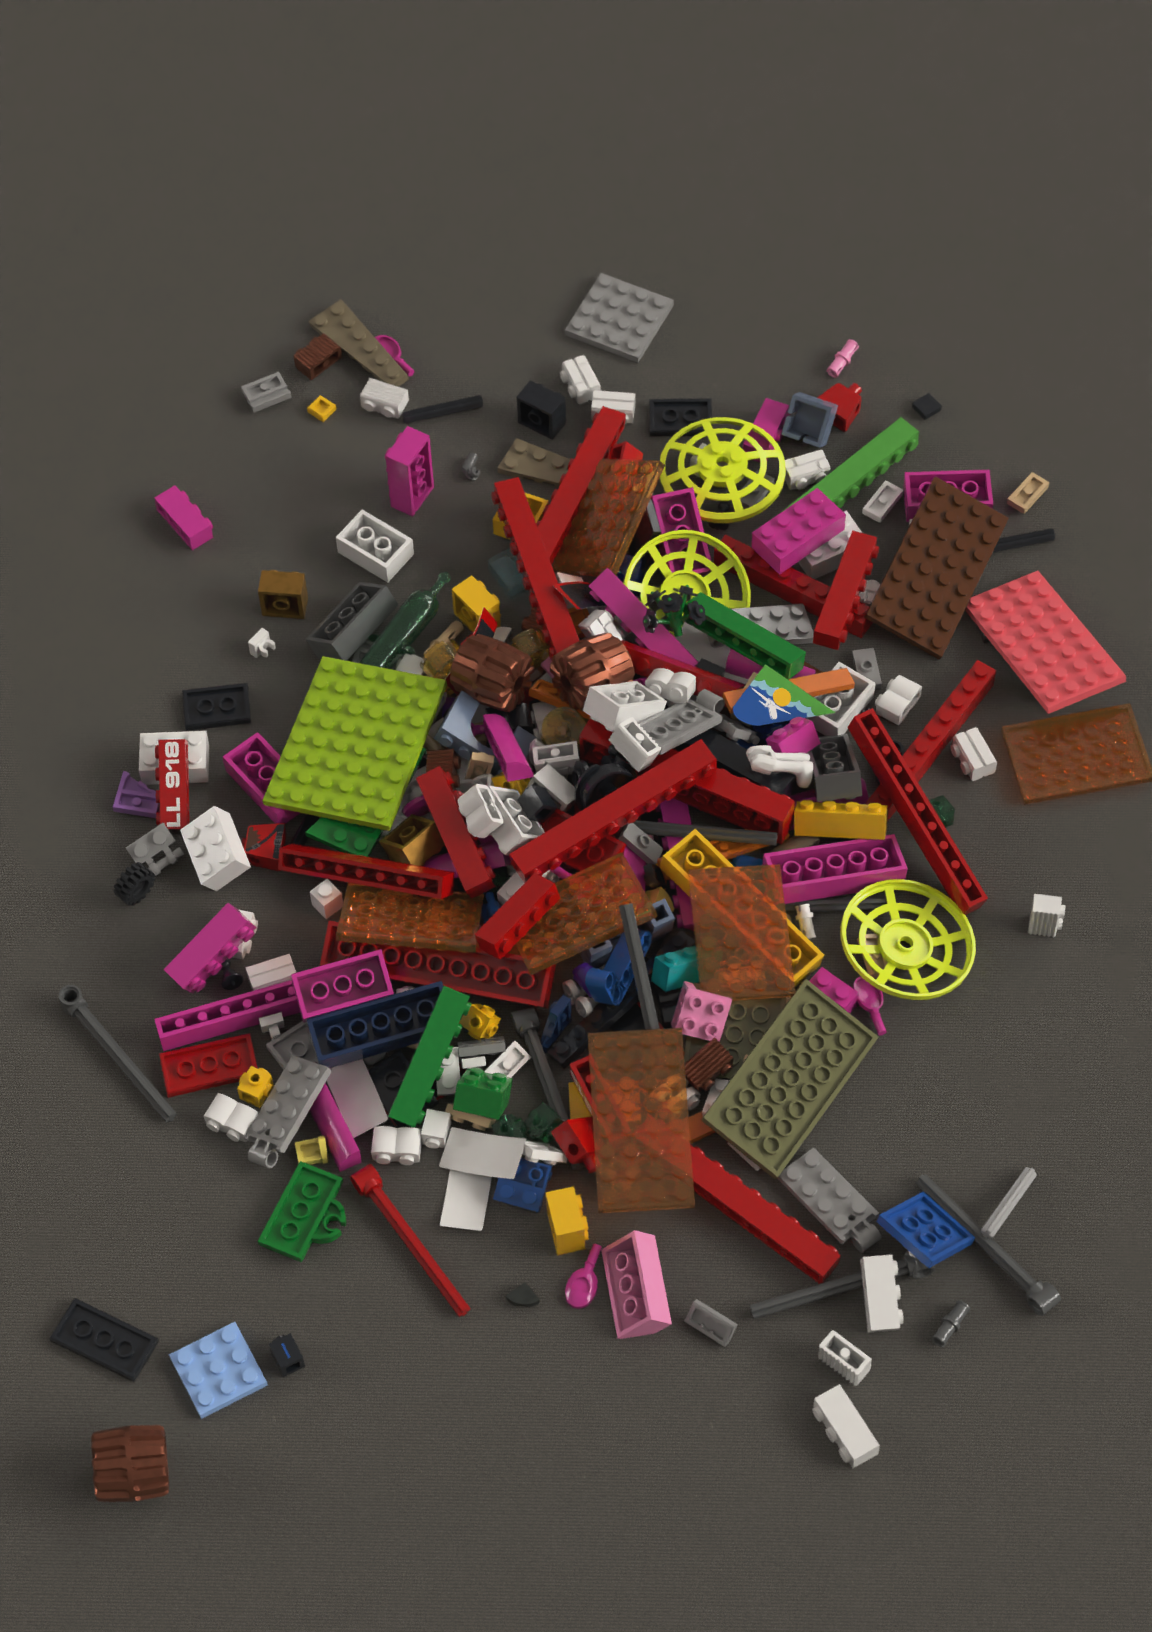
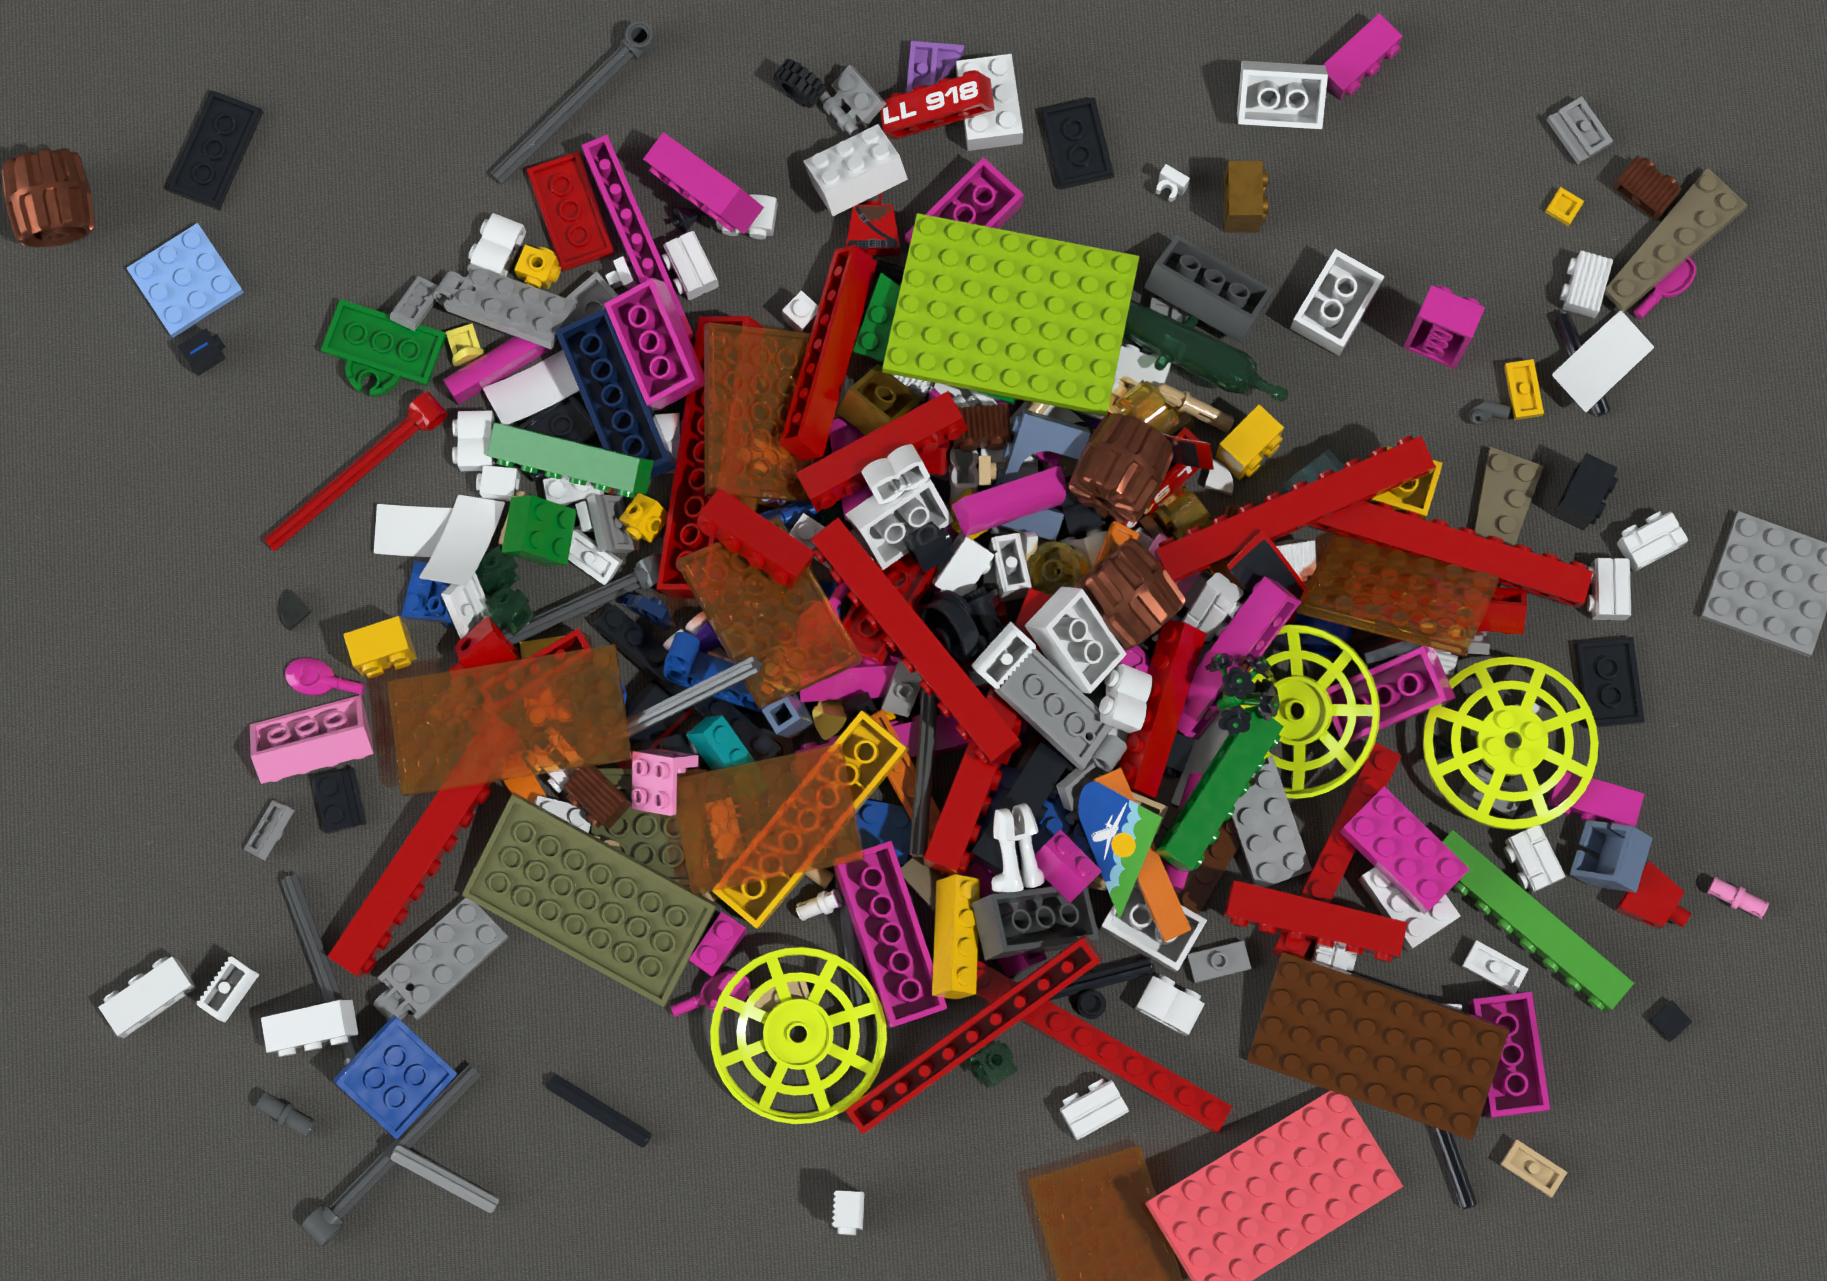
camera: 85 degrees right, 20 degrees up
none -> black plate [313,767,367,834]
none -> light grey plate [390,276,439,331]
none -> black axle [547,1075,652,1148]
none -> white brick [1237,61,1328,129]
none -> yellow plate [1504,359,1544,420]
none -> white sticker [1552,311,1654,412]

